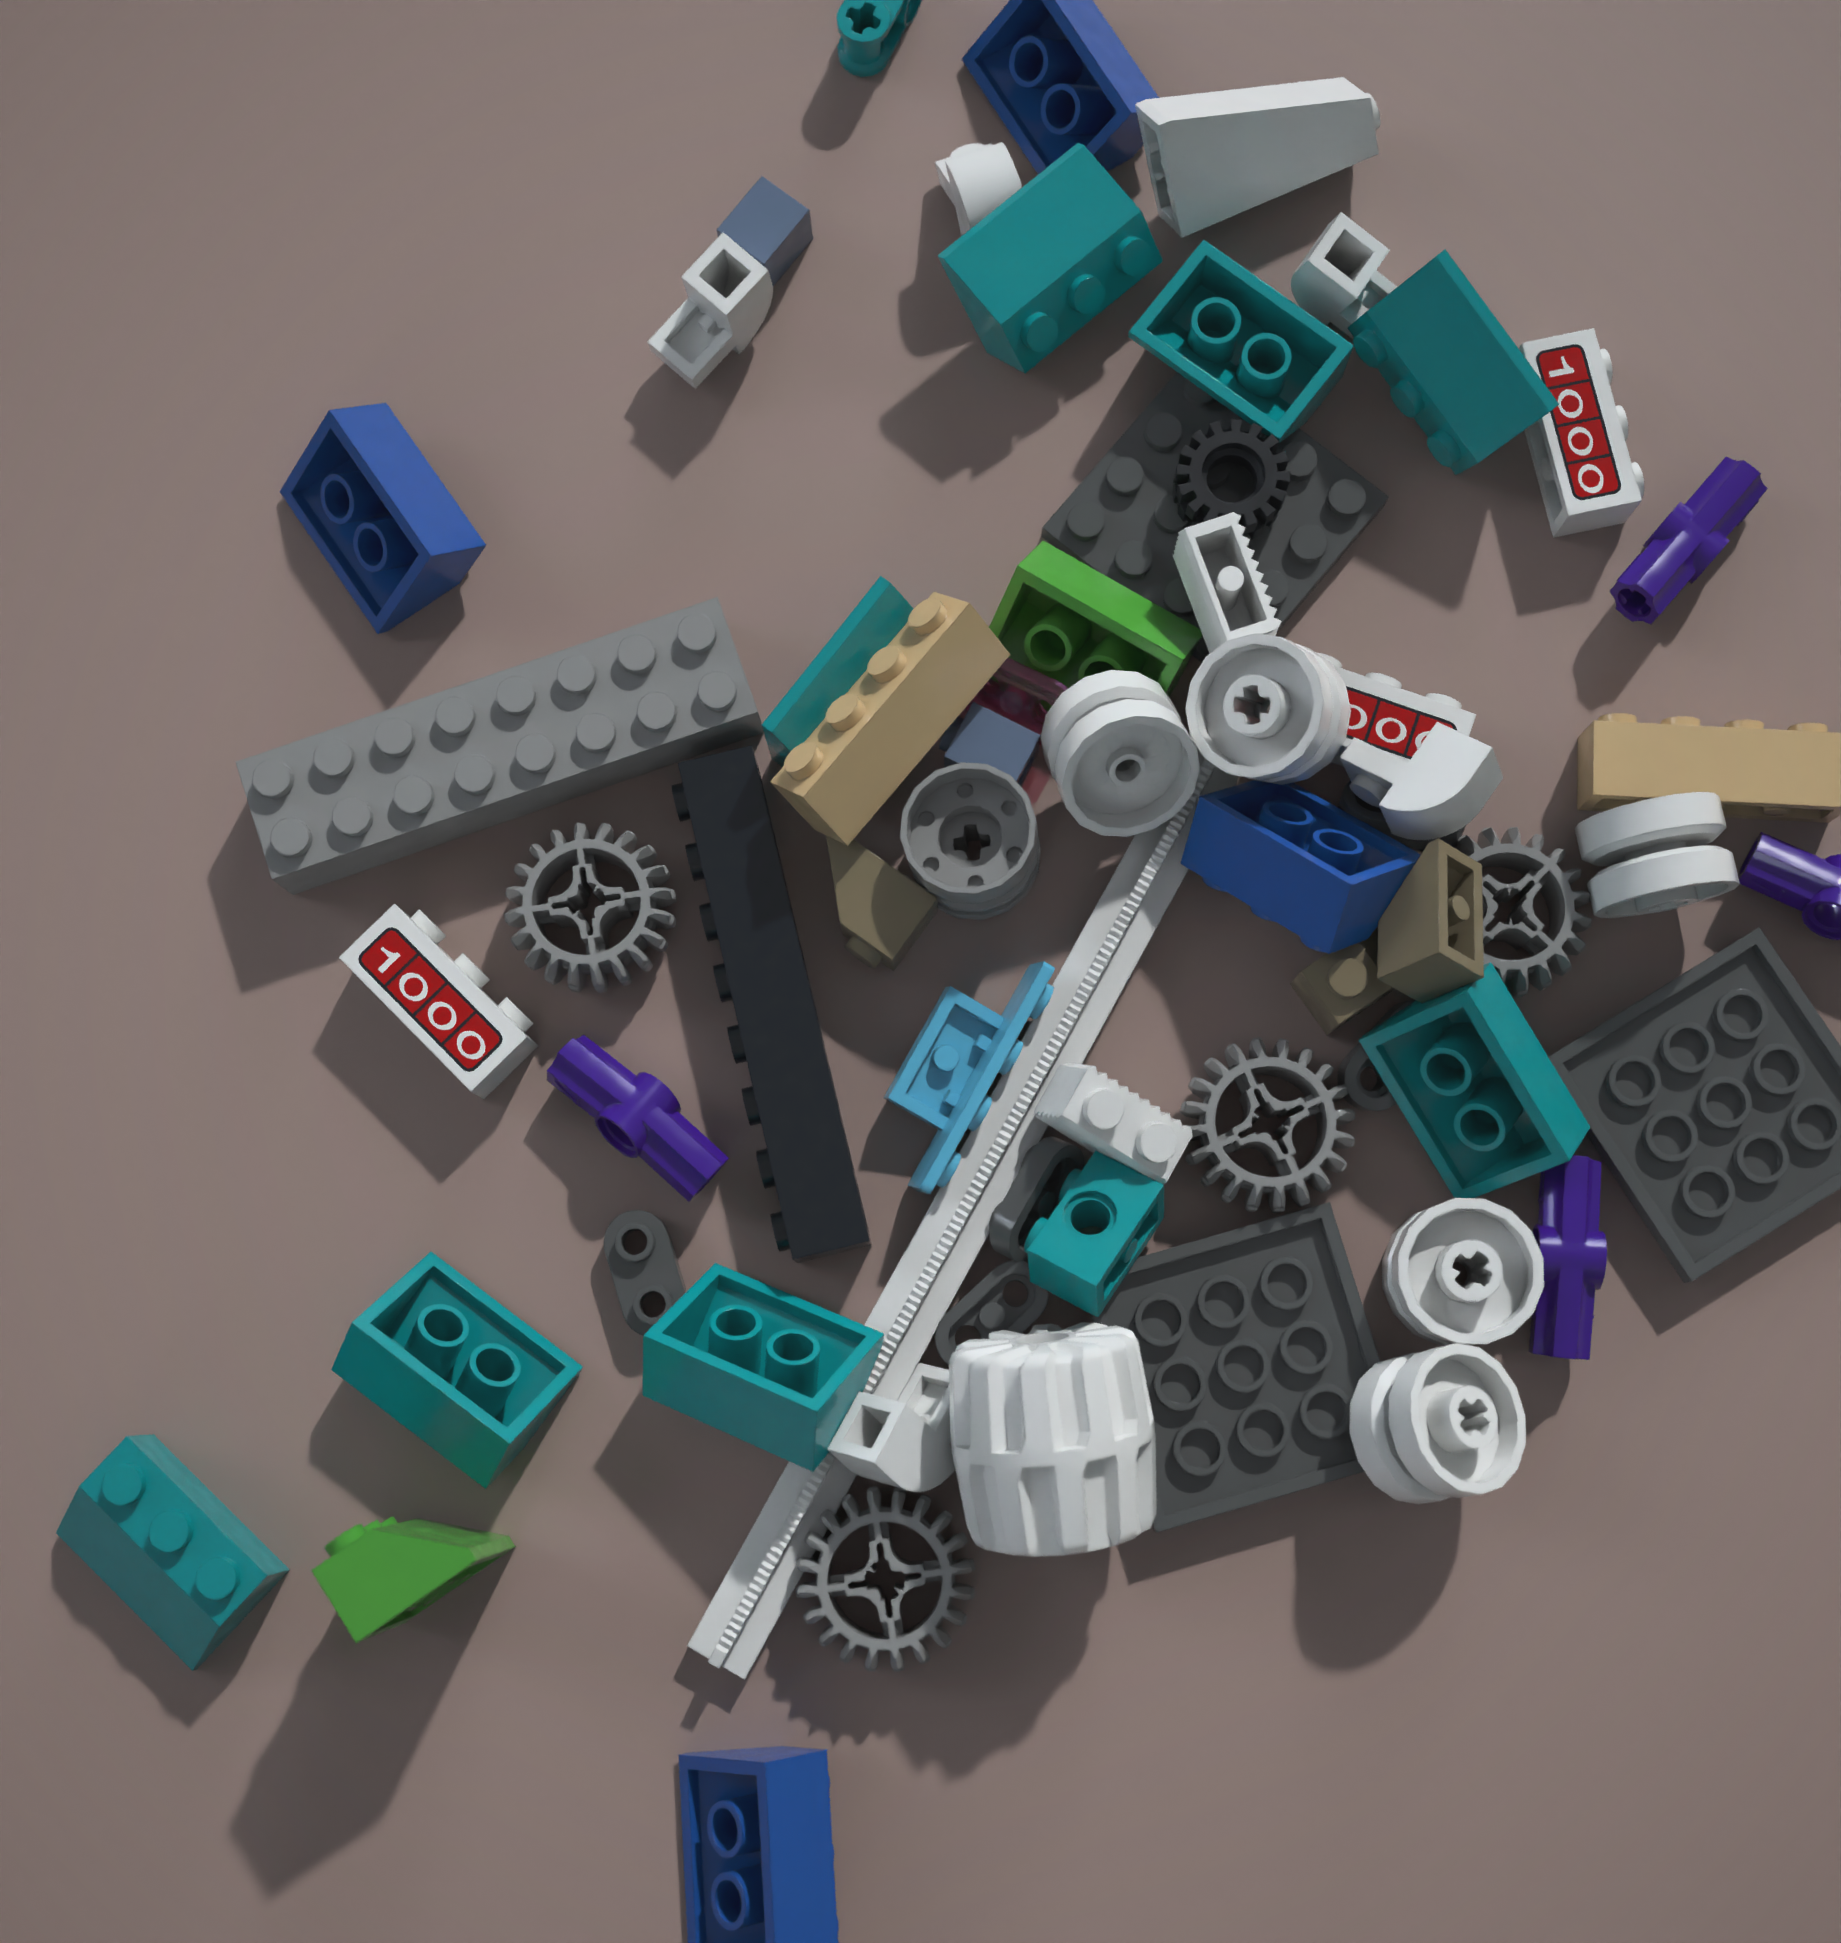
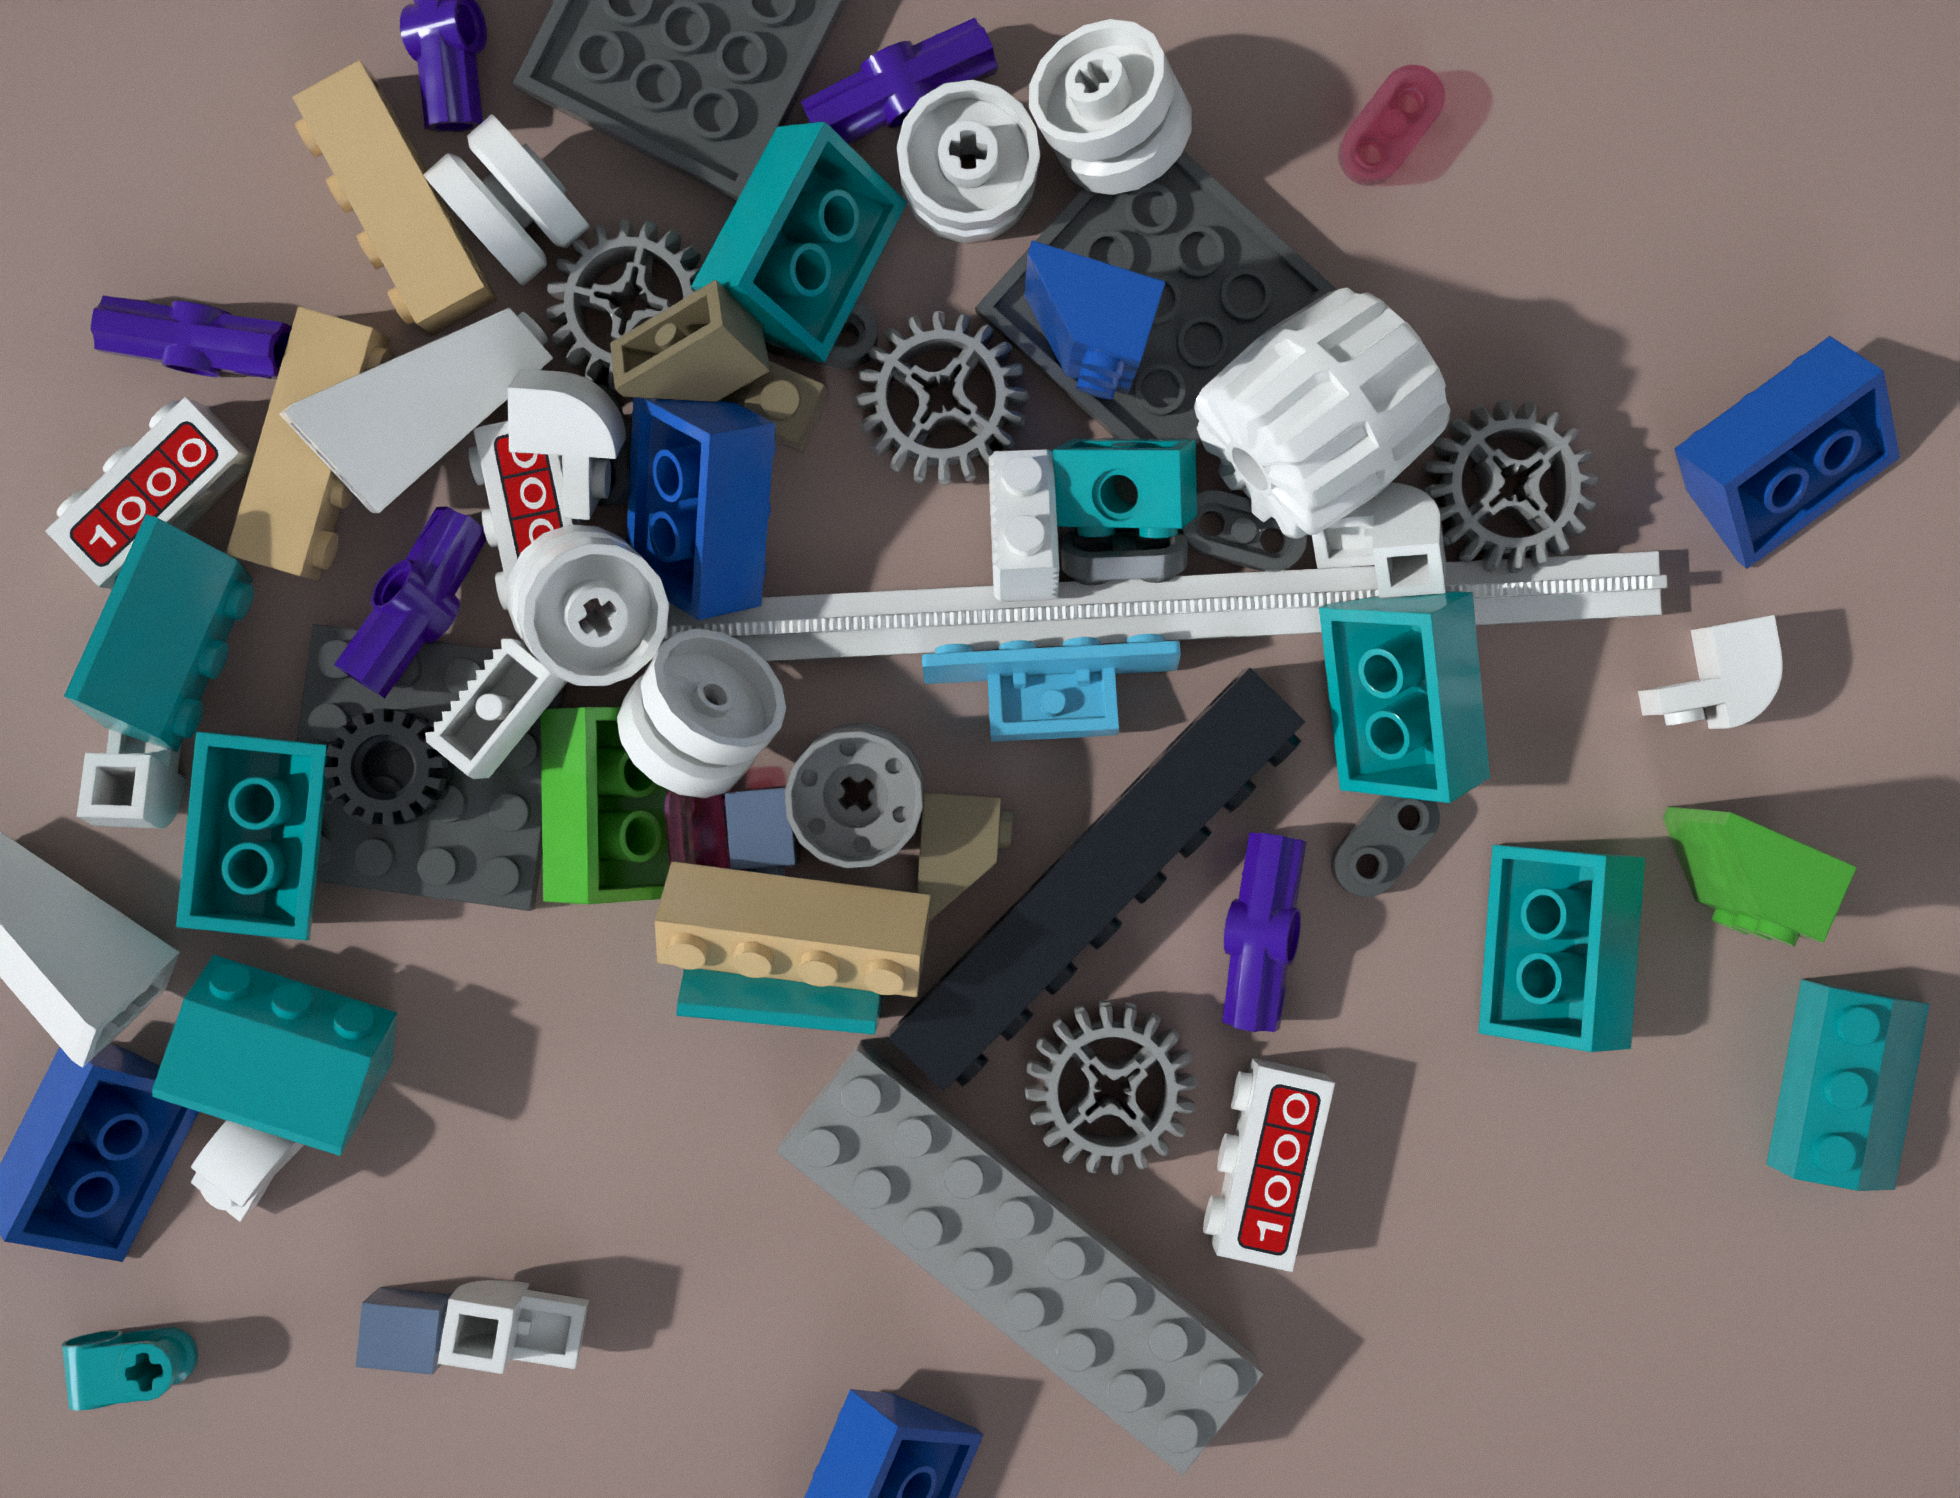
camera: 130 degrees left, 10 degrees up
none -> tan brick [226,306,392,581]
none -> white slope [279,308,553,513]
none -> dark purple piece [334,506,487,698]
none -> blue slope [1024,240,1165,399]
none -> clear pink plate [1338,65,1445,186]
none -> white brick [1638,615,1783,729]

